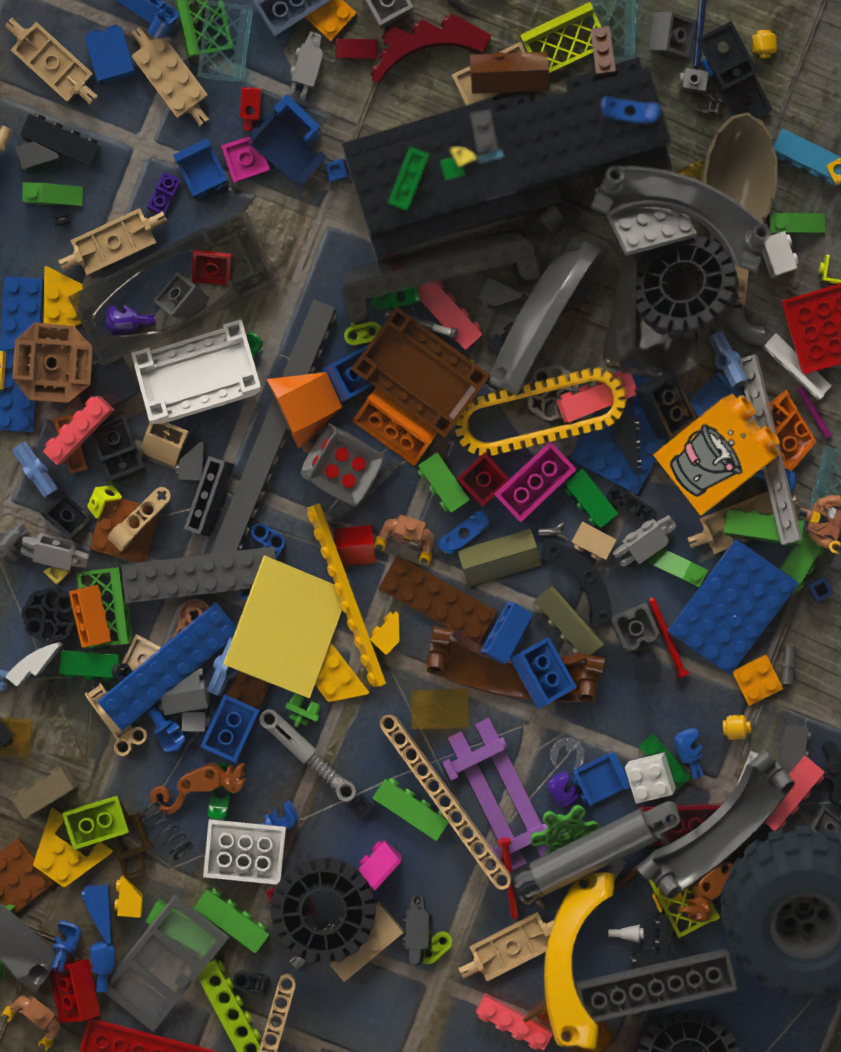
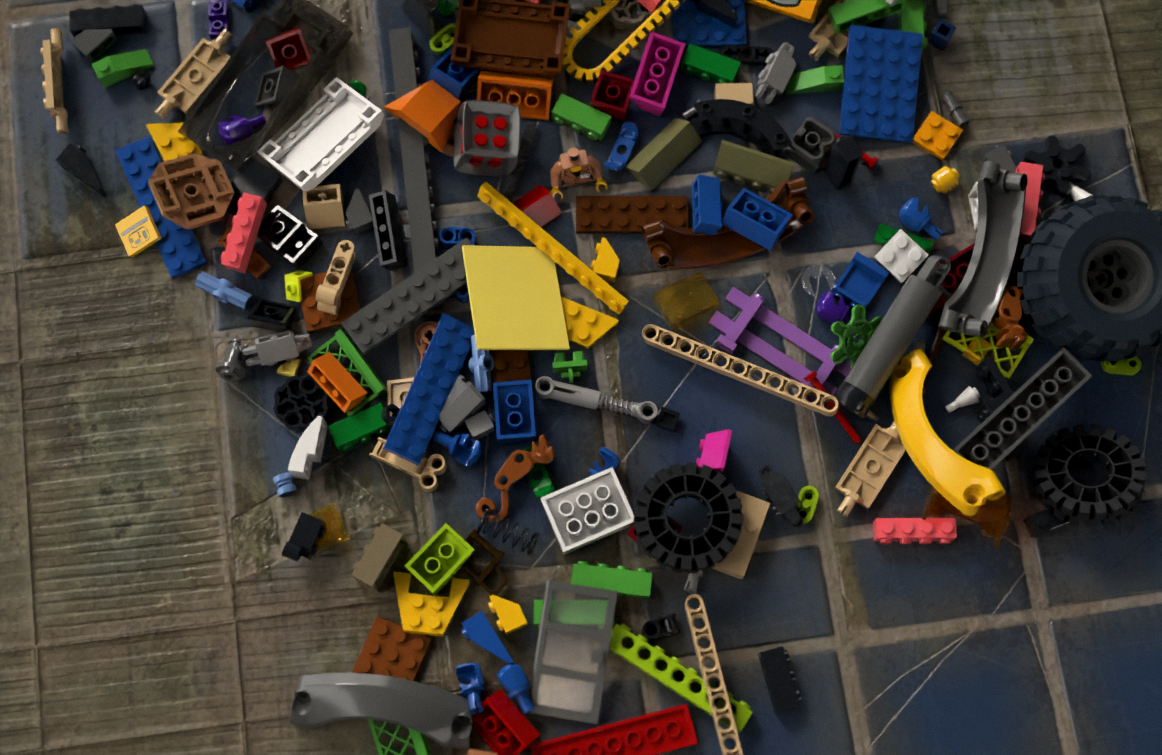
camera: 25 degrees left, 15 degrees down
bright green brick [373,778,449,841] -> none

